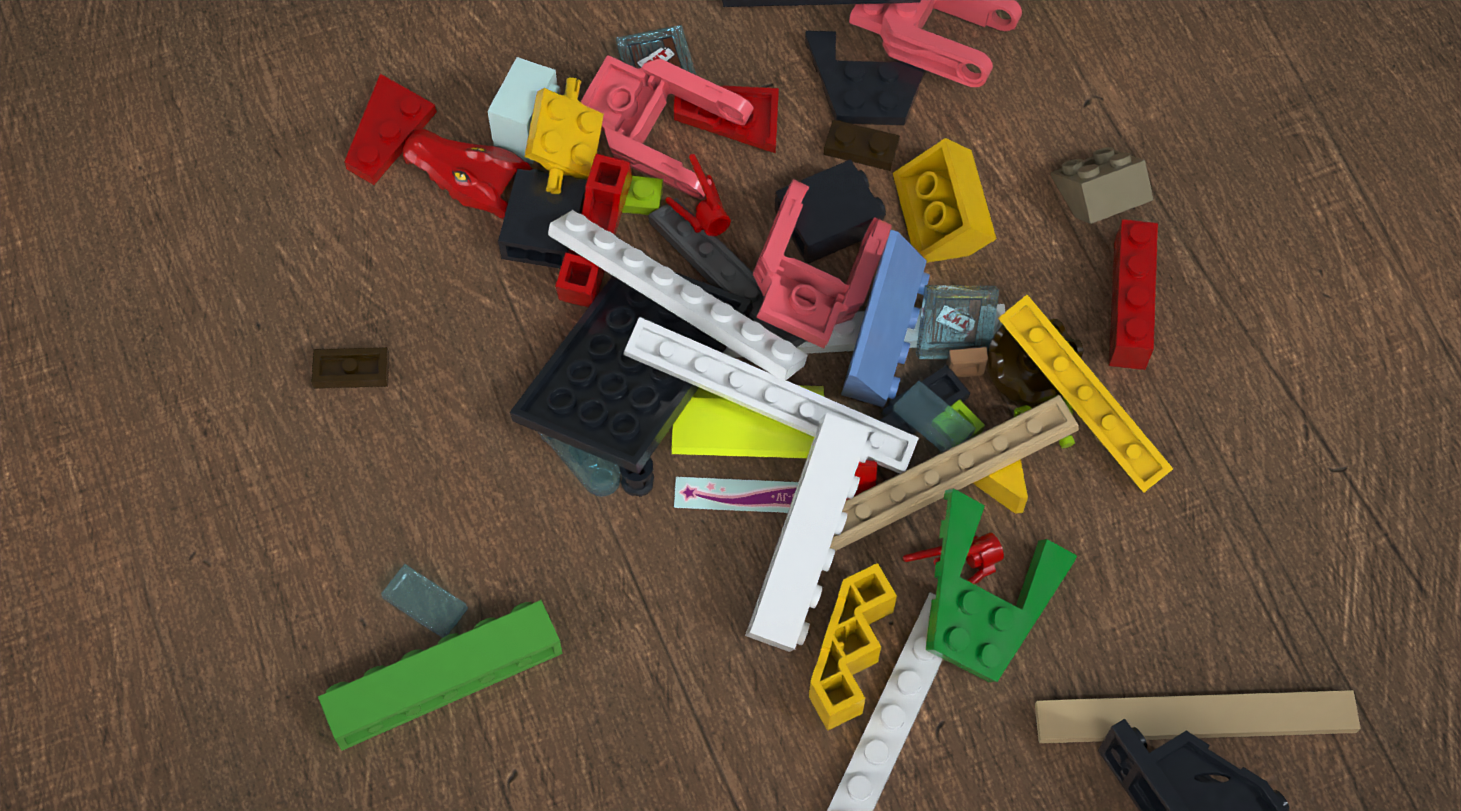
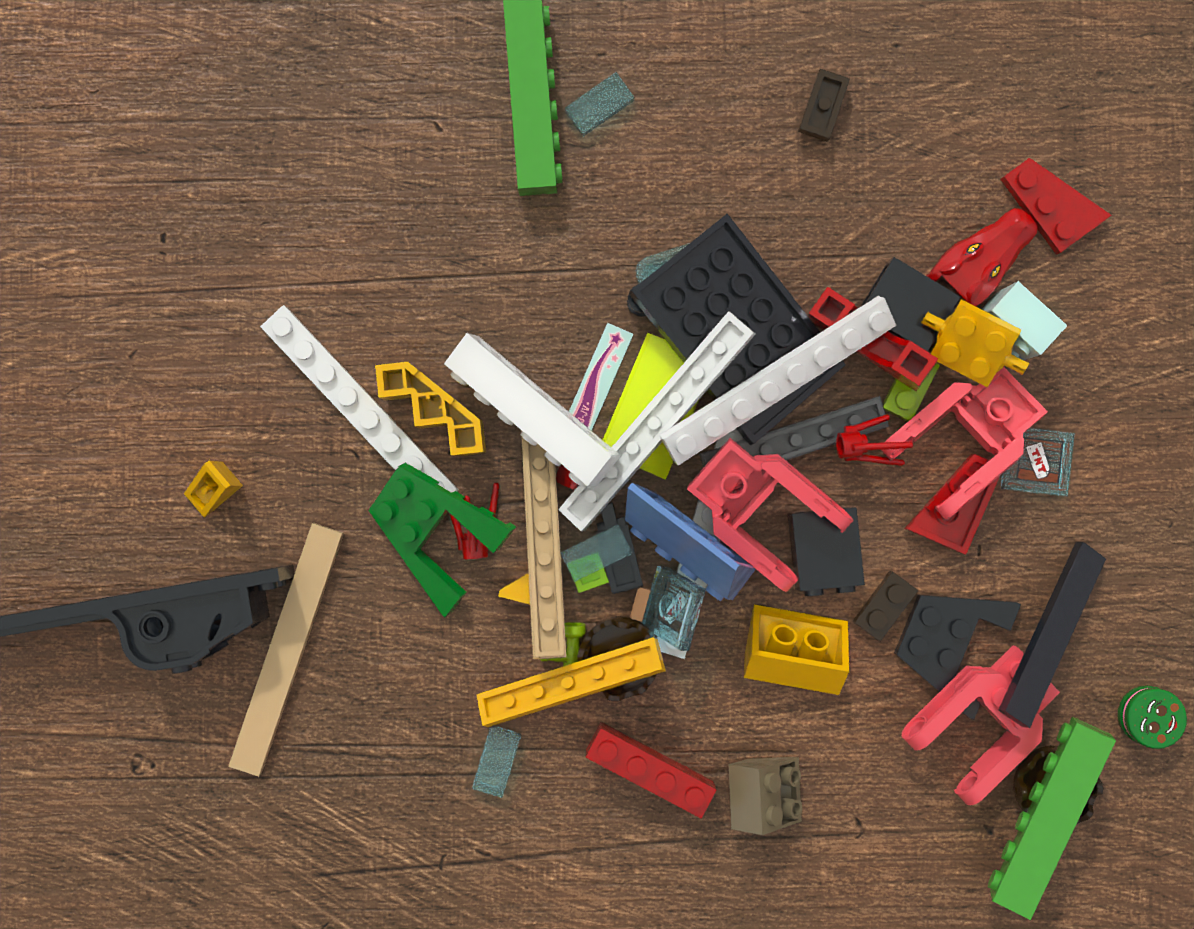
camera: 110 degrees right, 25 degrees up
none -> clear light blue tile [472,726,522,798]

